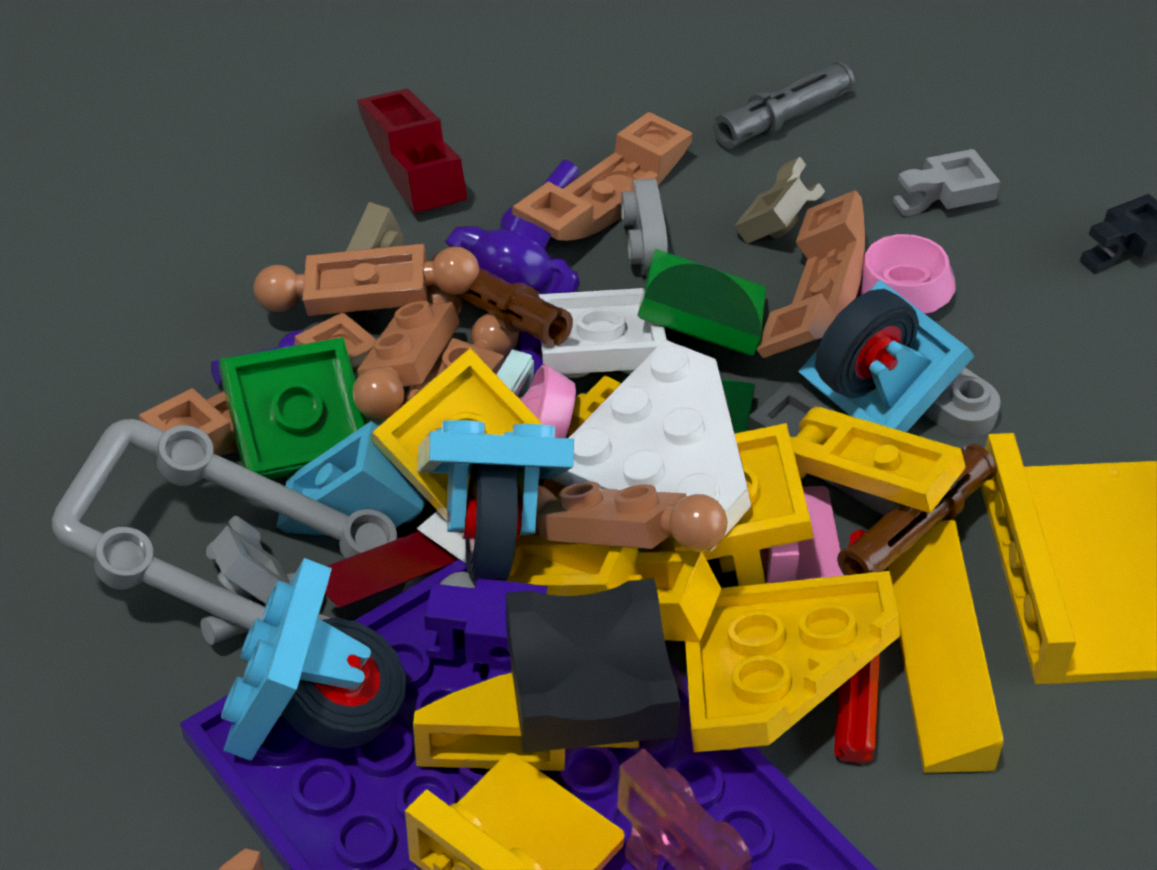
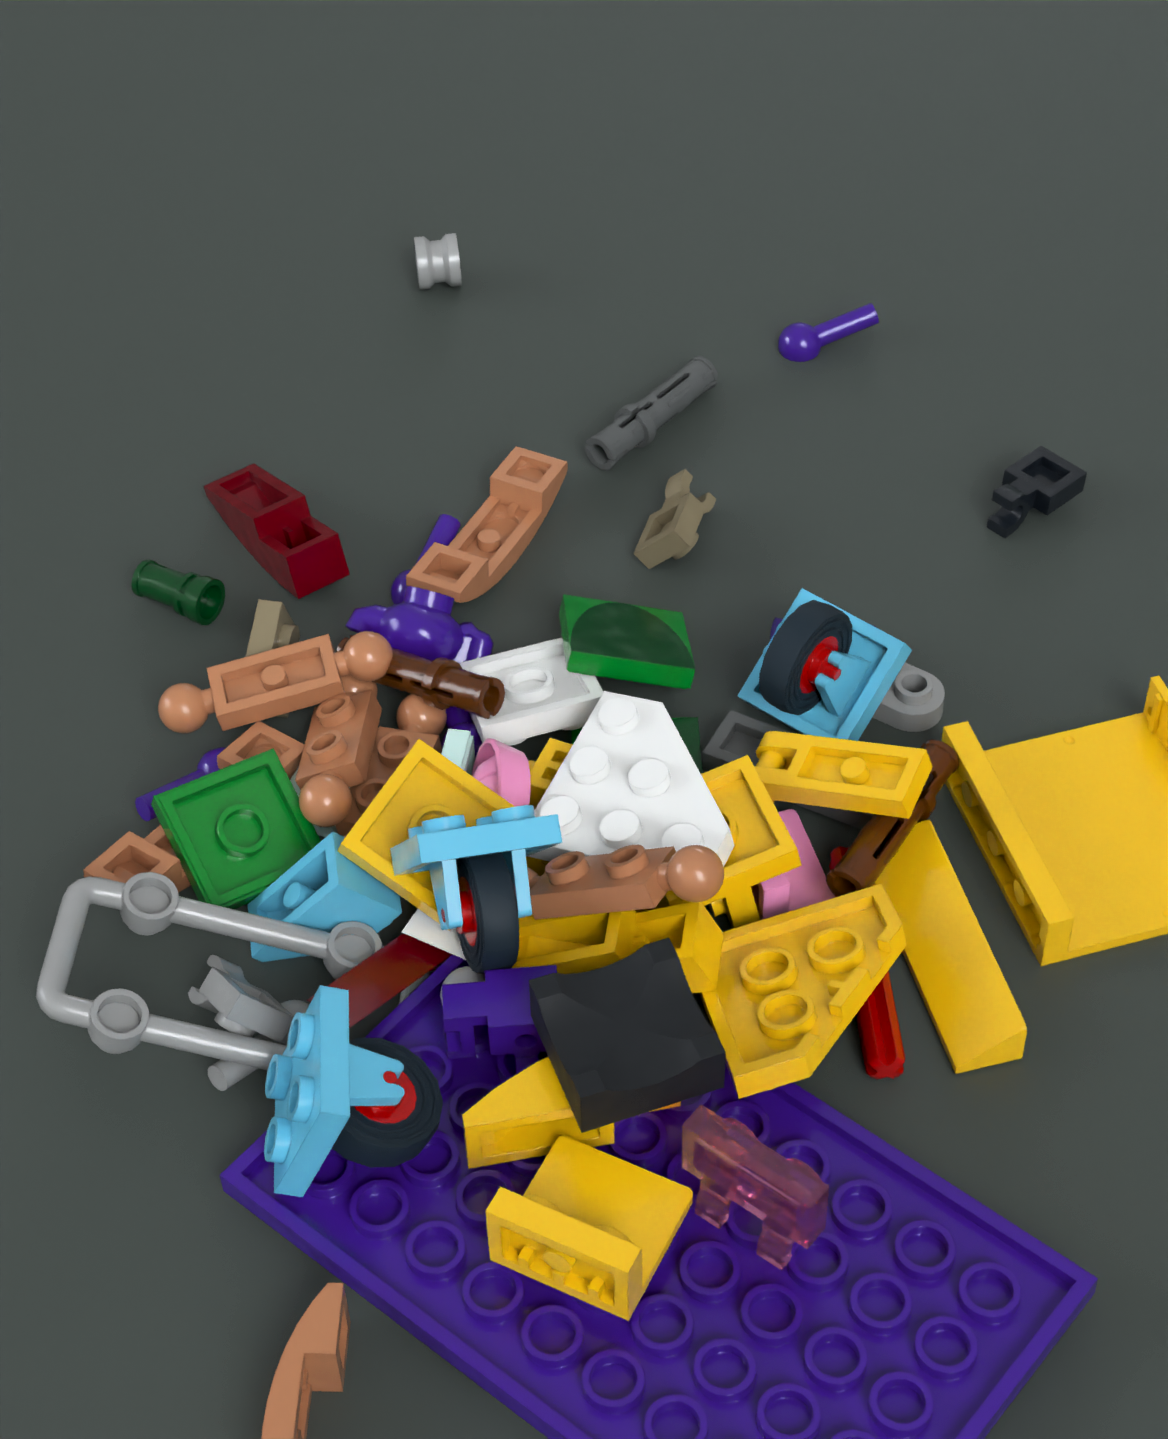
camera: 10 degrees left, 0 degrees up
light grey plate [621,178,668,276] -> none
nougat slope [757,190,865,358] -> none
bright pink hat [858,234,956,314] -> none
light grey plate [892,149,1001,216] -> none
none -> dark green pin [131,559,225,625]
none -> dark purple bar [778,303,879,362]

